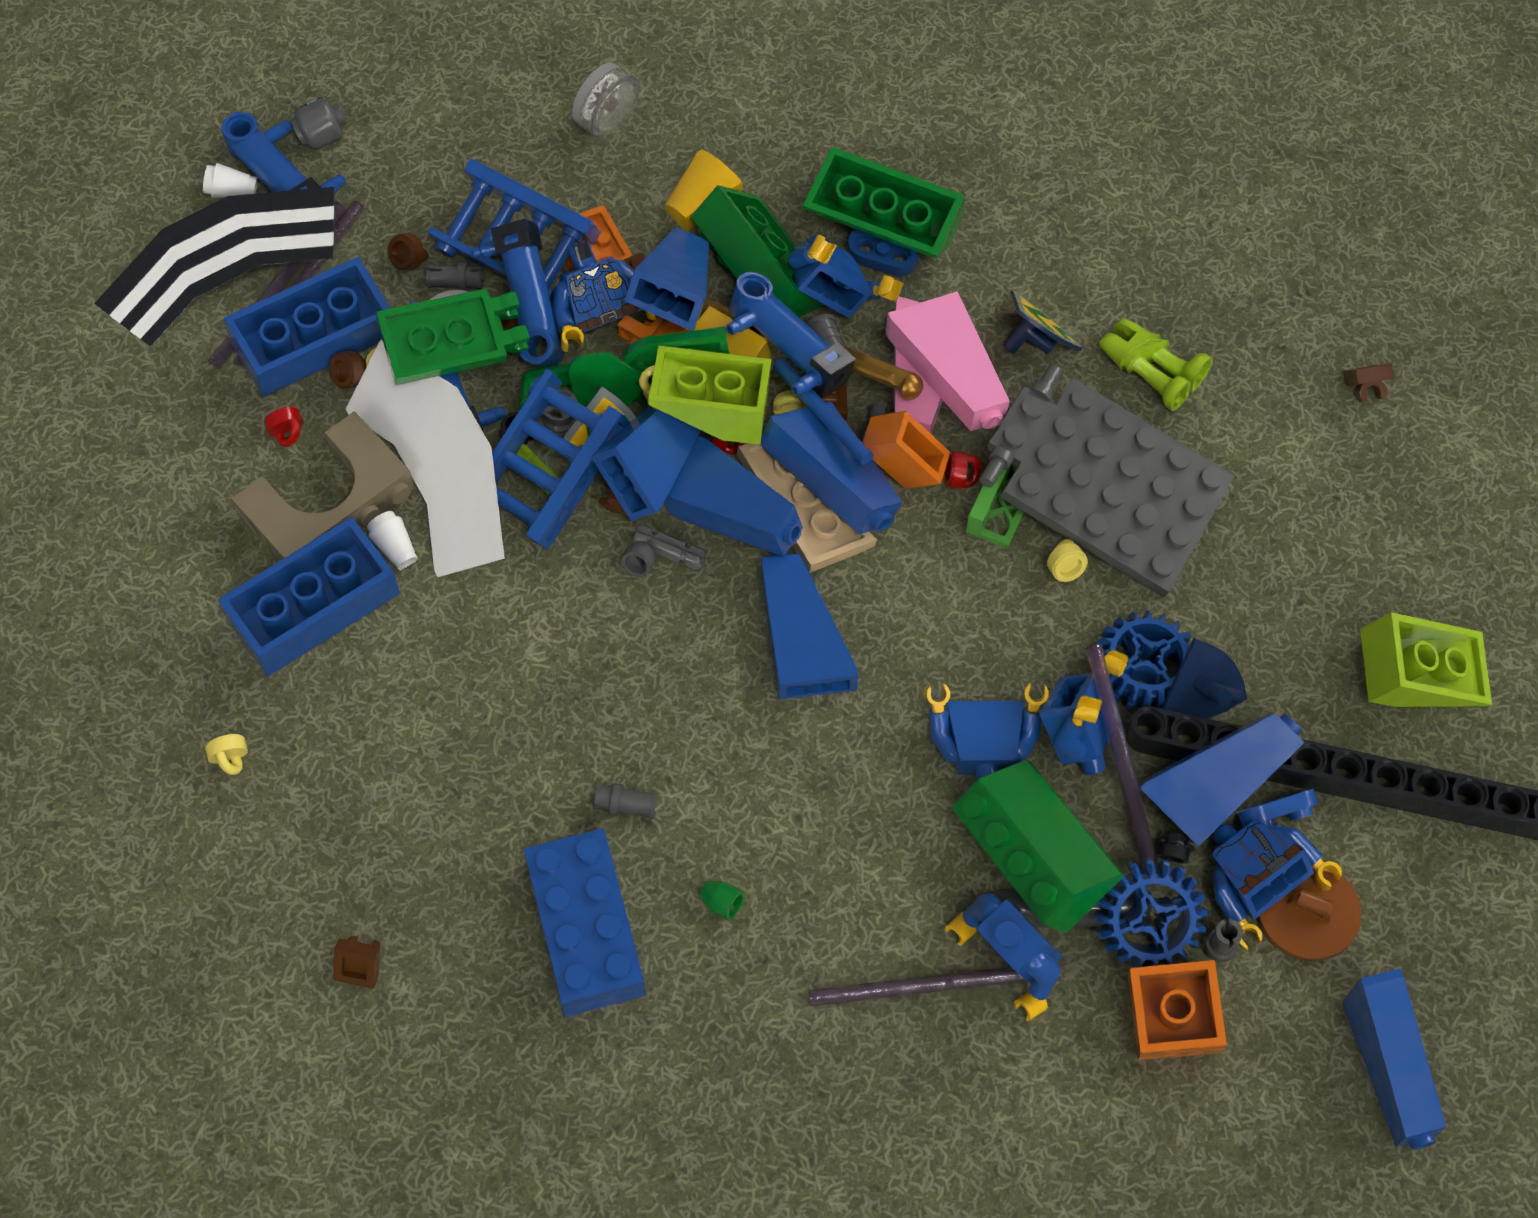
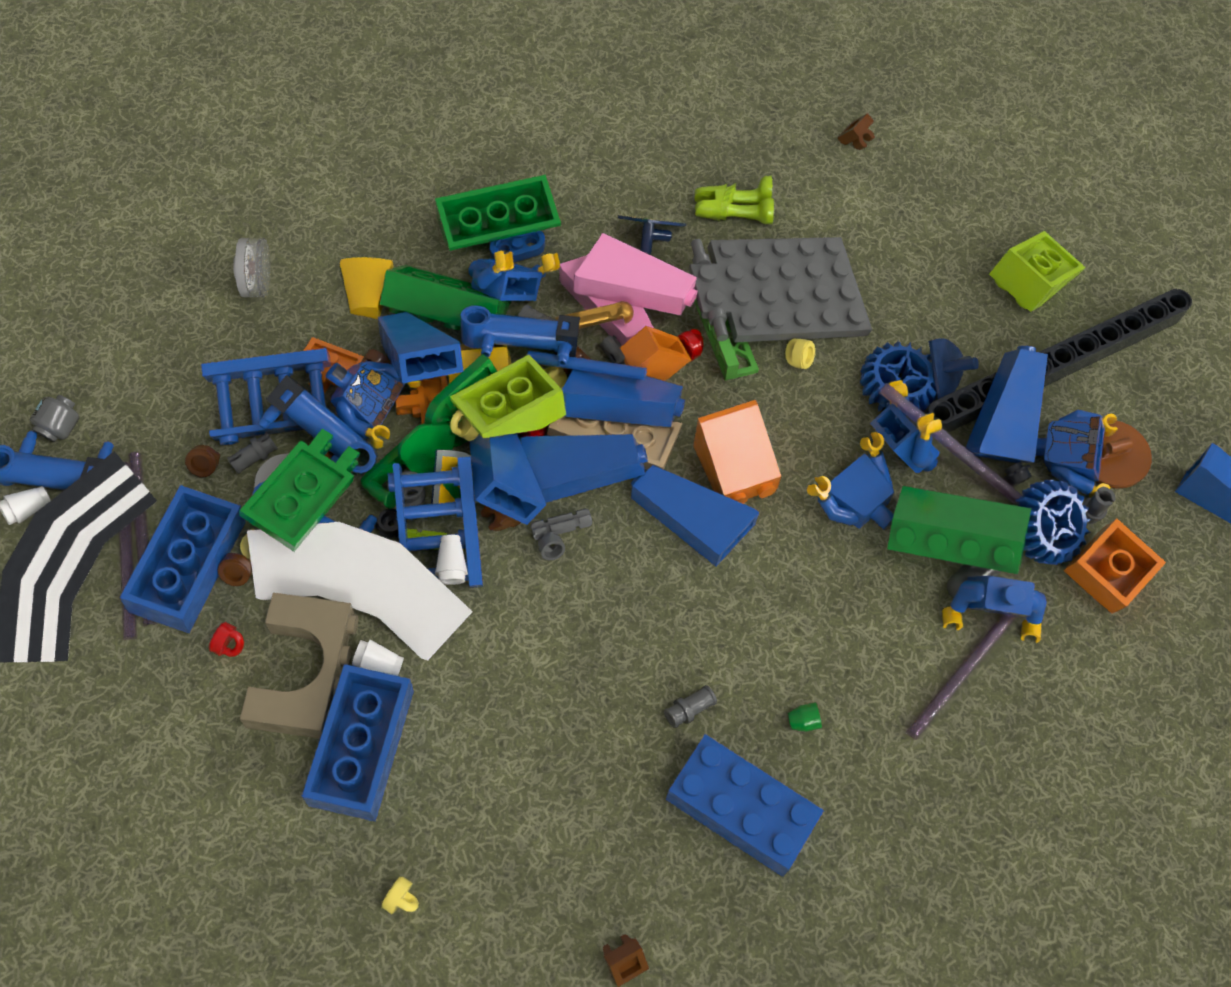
camera: 45 degrees left, 0 degrees up
blue plate [1237,788,1318,828] -> none
none -> white cone [435,535,468,585]
none -> slope [693,400,781,504]

